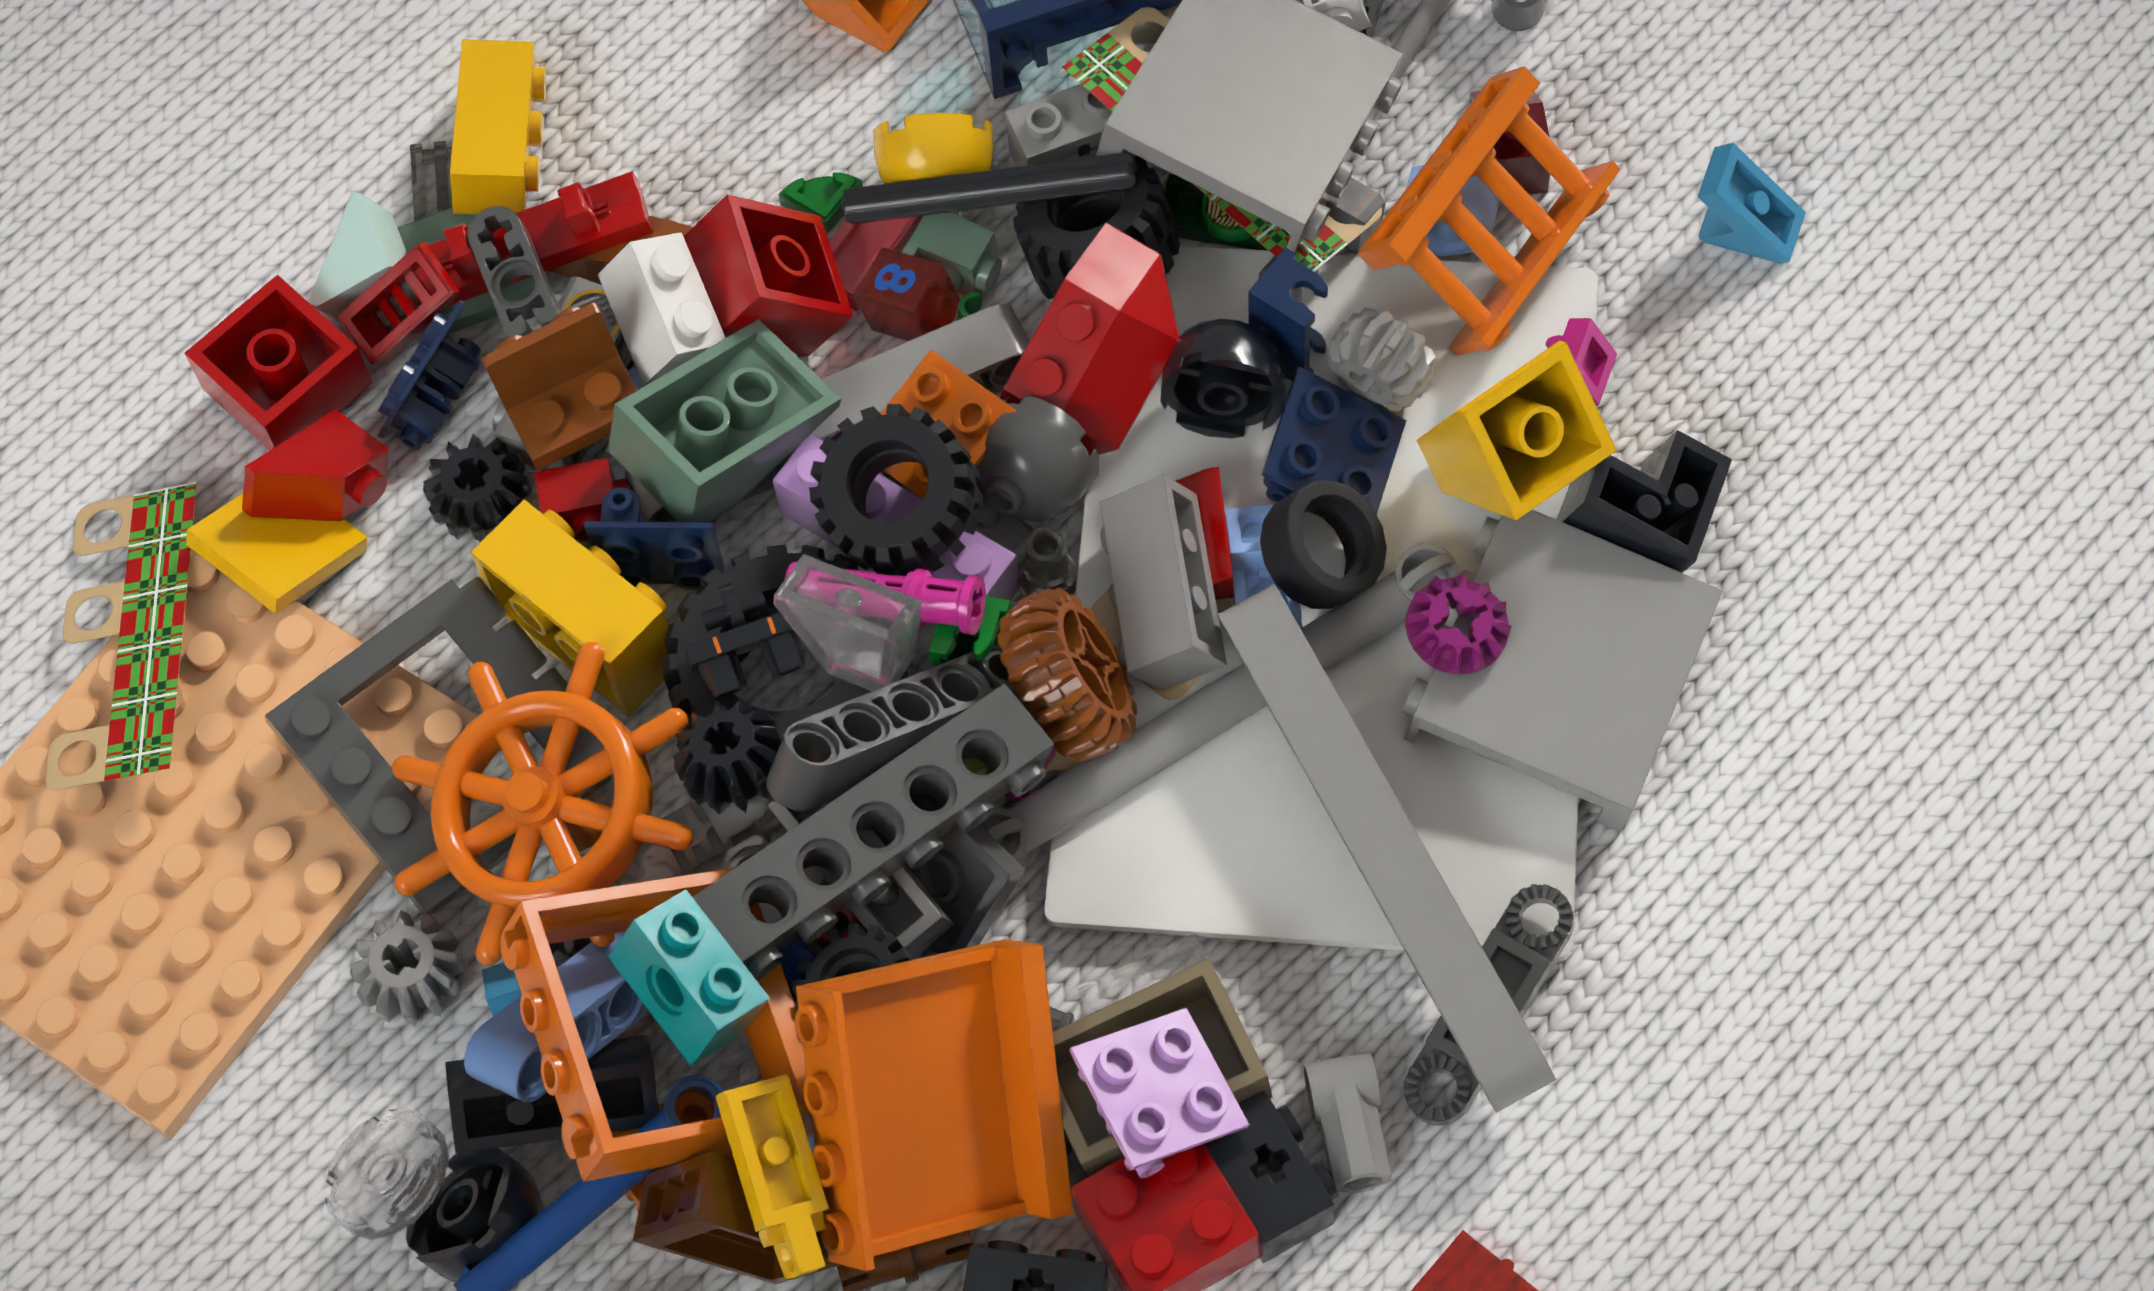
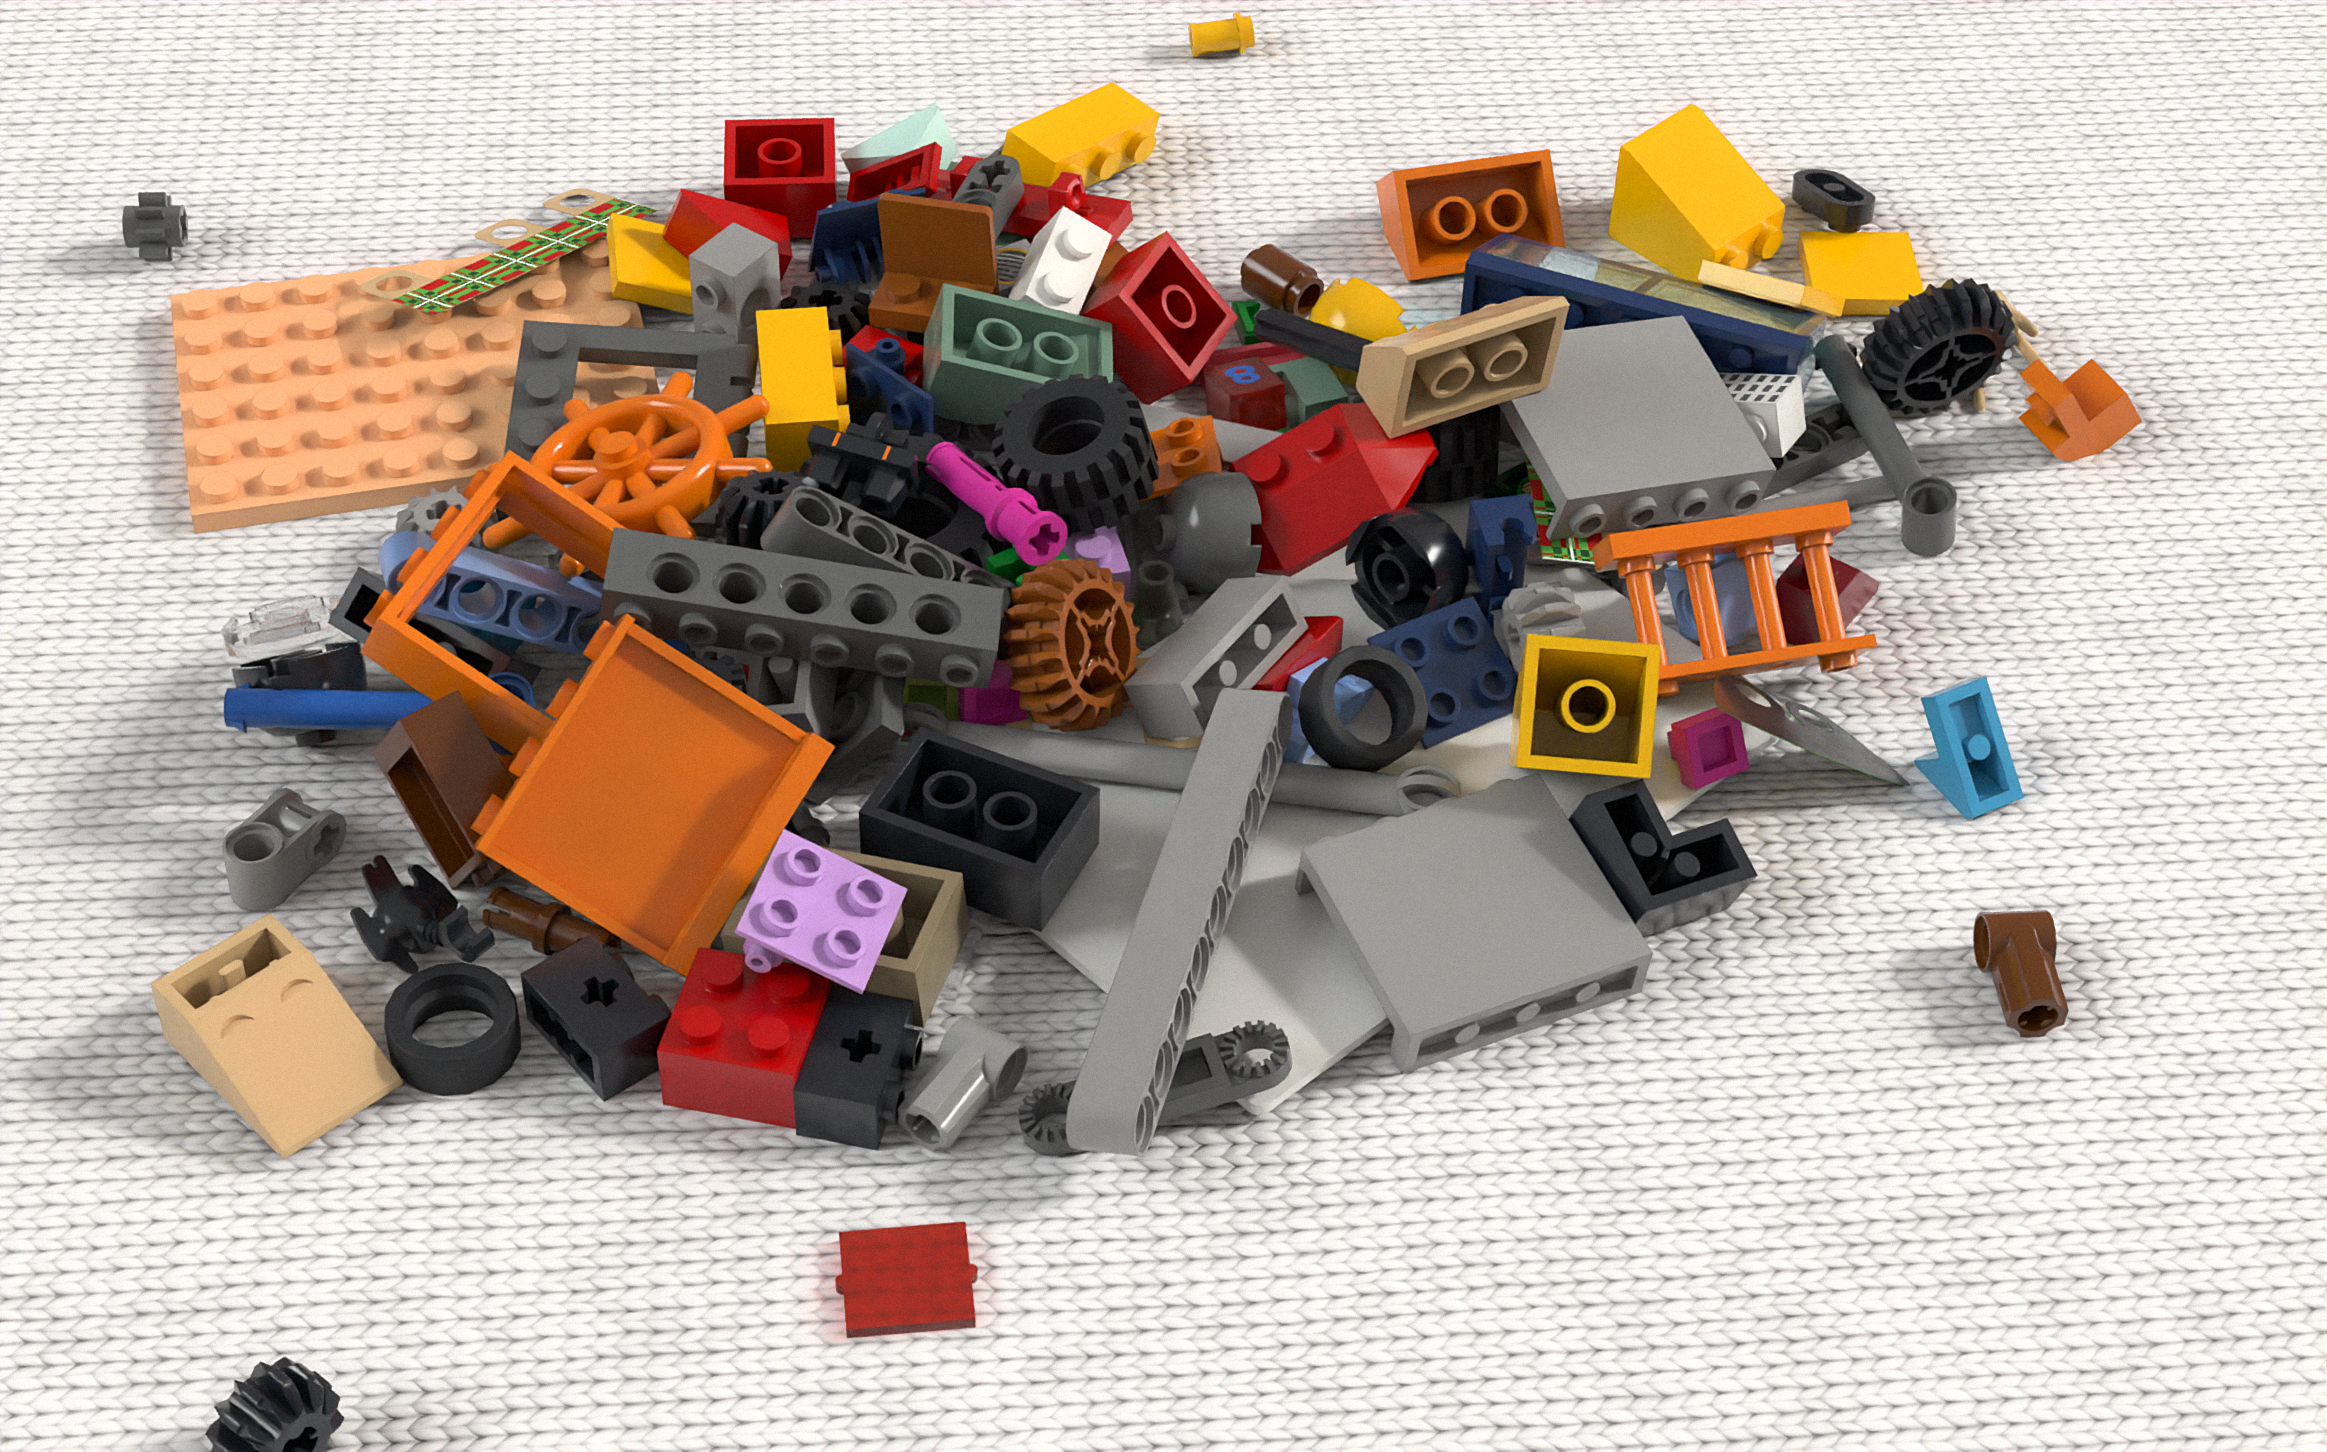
camera: 35 degrees right, 20 degrees down
teal brick [608,889,770,1066] -> none
yellow hinge [715,1074,829,1280] -> none
clear slope [773,554,923,691] -> none
magenta gear [1405,572,1512,675] -> none
none -> light grey brick [689,222,781,351]
none -> black brick [859,726,1100,932]
none -> reddish brown brick [1240,244,1324,318]
none -> tan slope [1355,296,1570,439]
none -> piece [1713,675,1910,786]
none -> reddish brown piece [1973,910,2069,1038]

